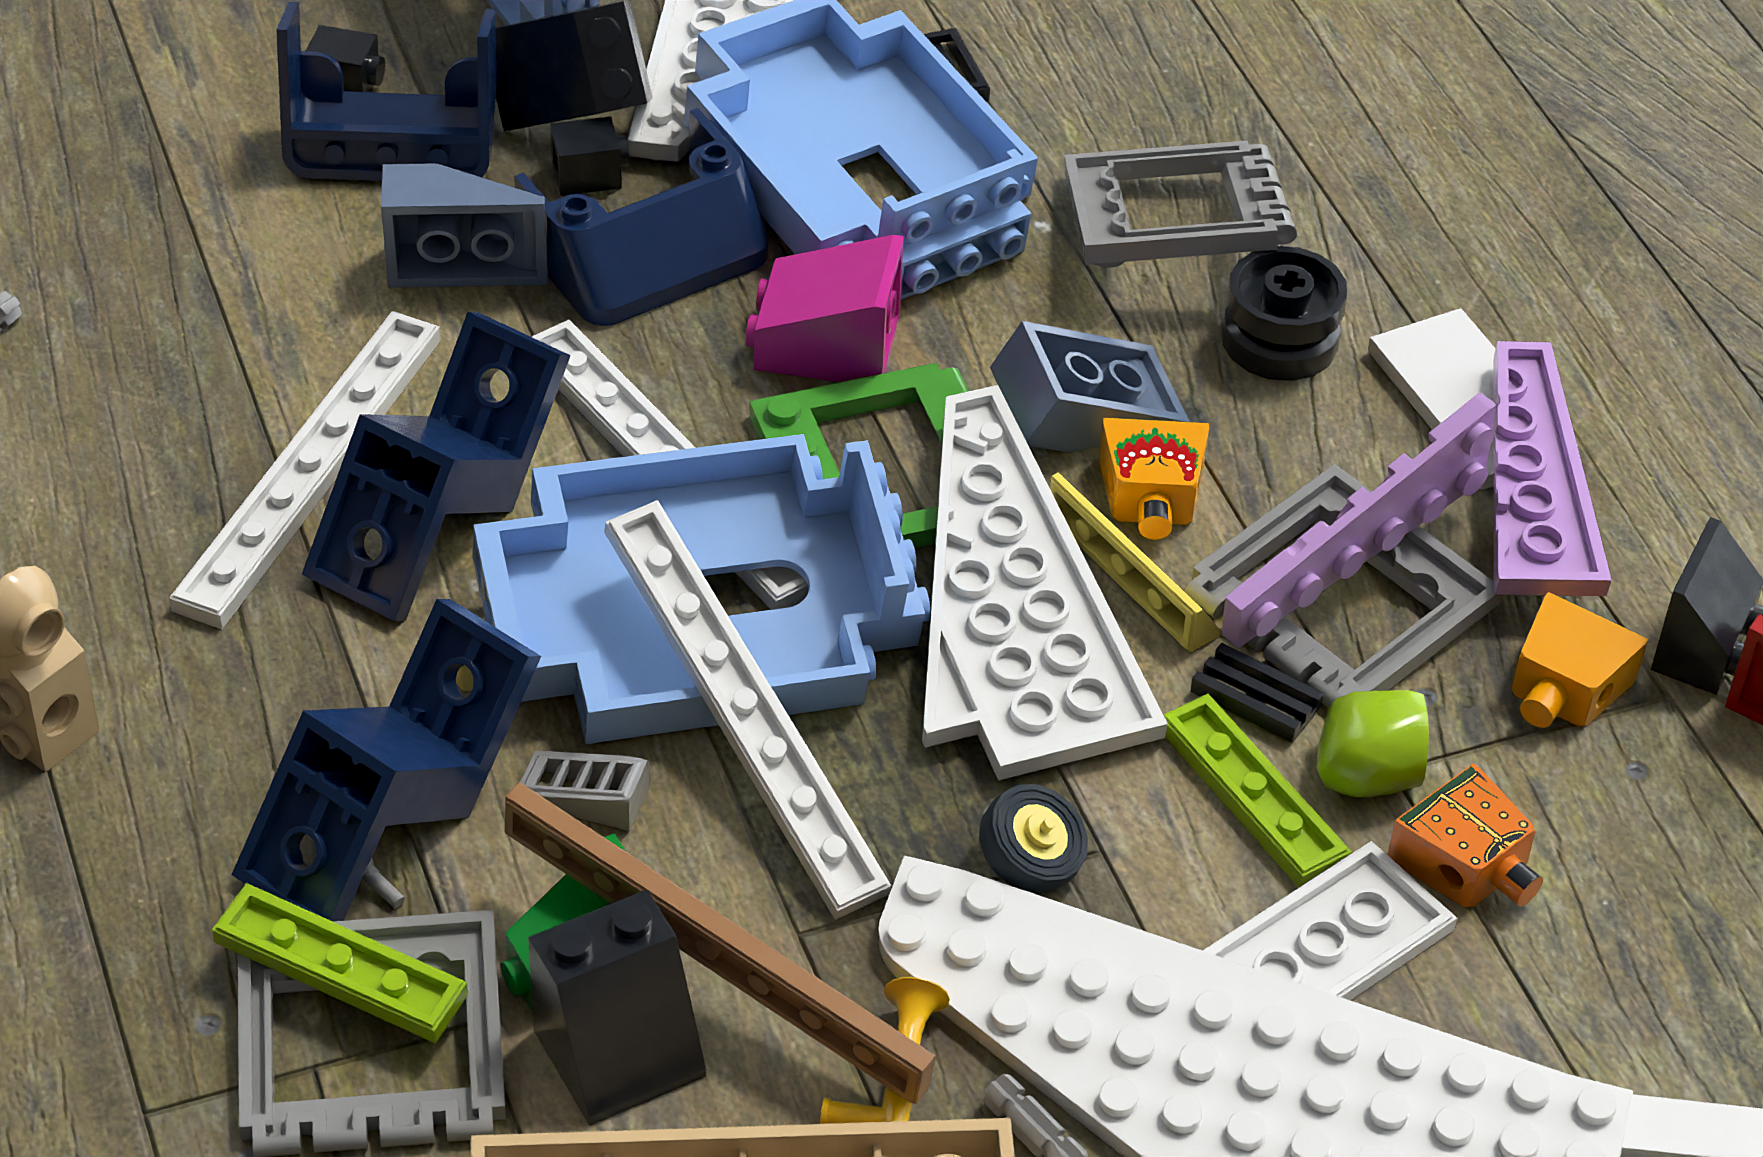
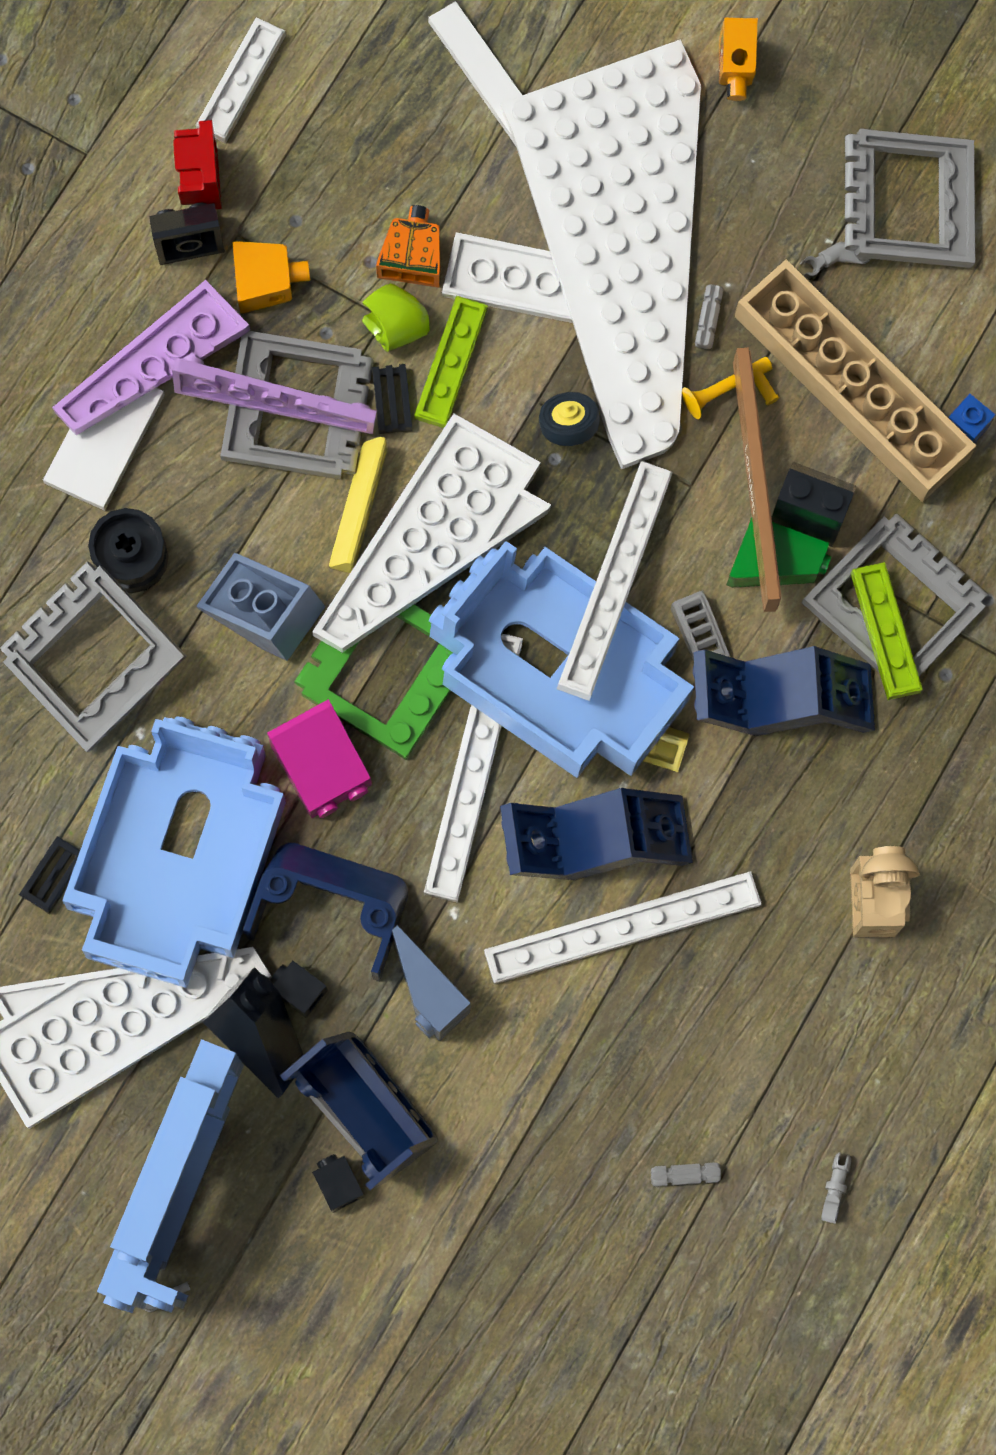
camera: 130 degrees left, 30 degrees up
light orange torso [1099,418,1209,540] -> none

